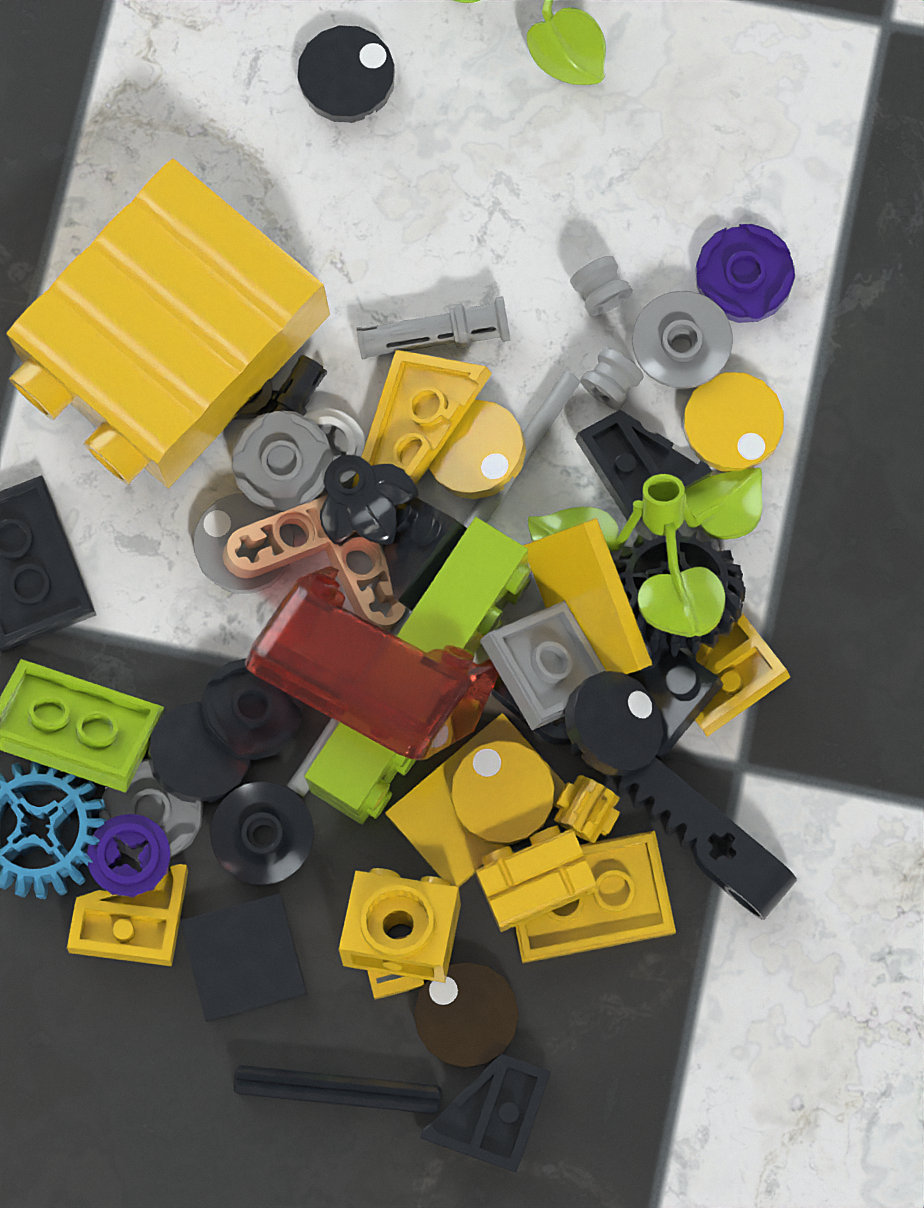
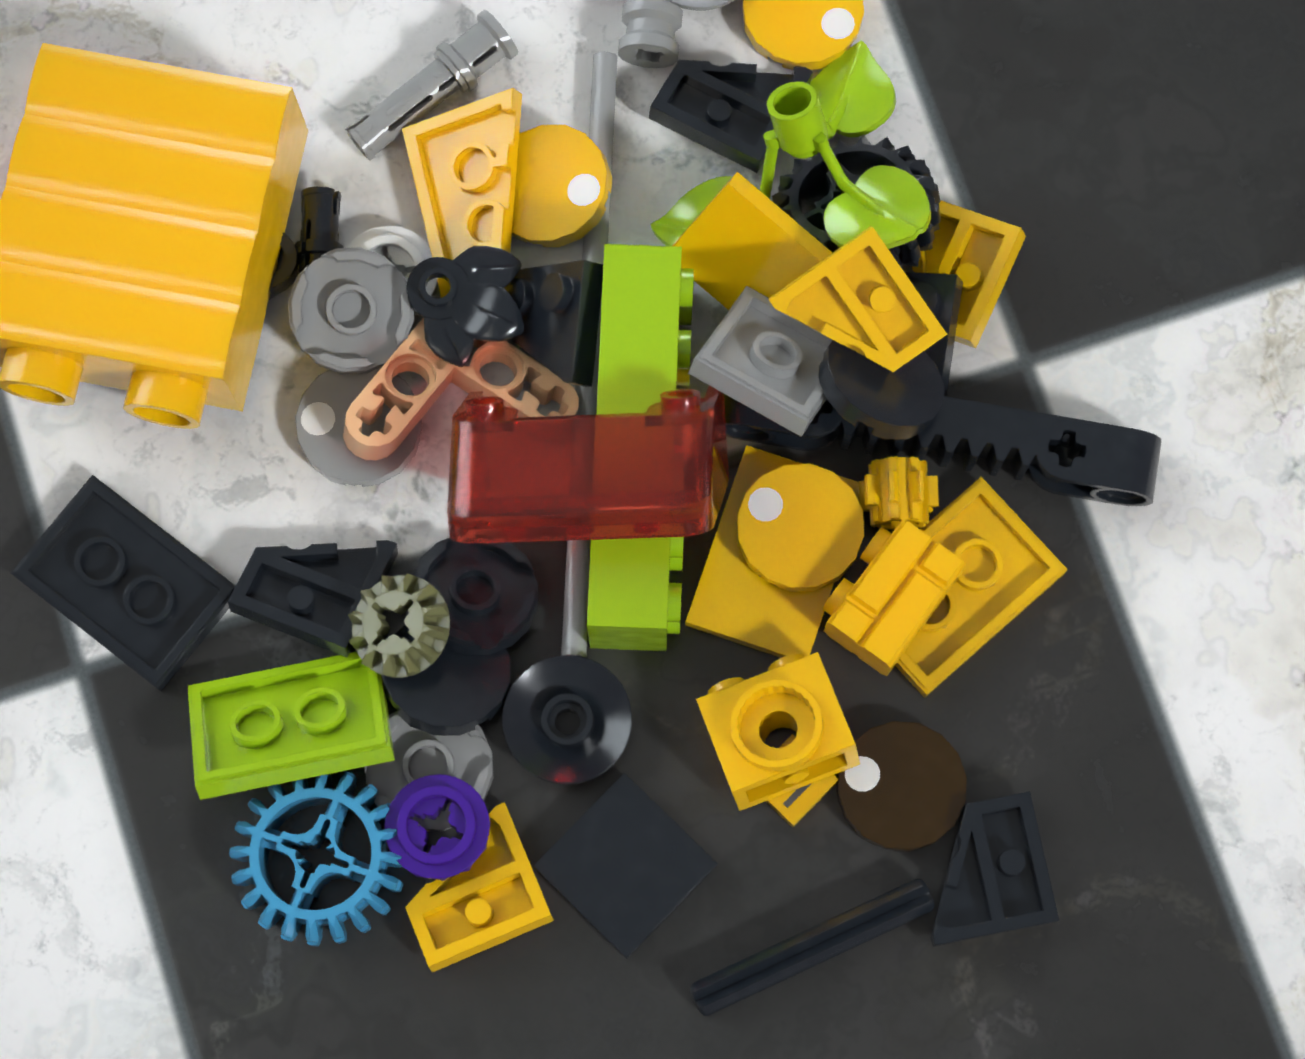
camera: 35 degrees left, 0 degrees up
none -> black wing [228,540,398,658]
none -> olive gear [348,573,450,678]
none -> yellow wing [768,226,947,372]

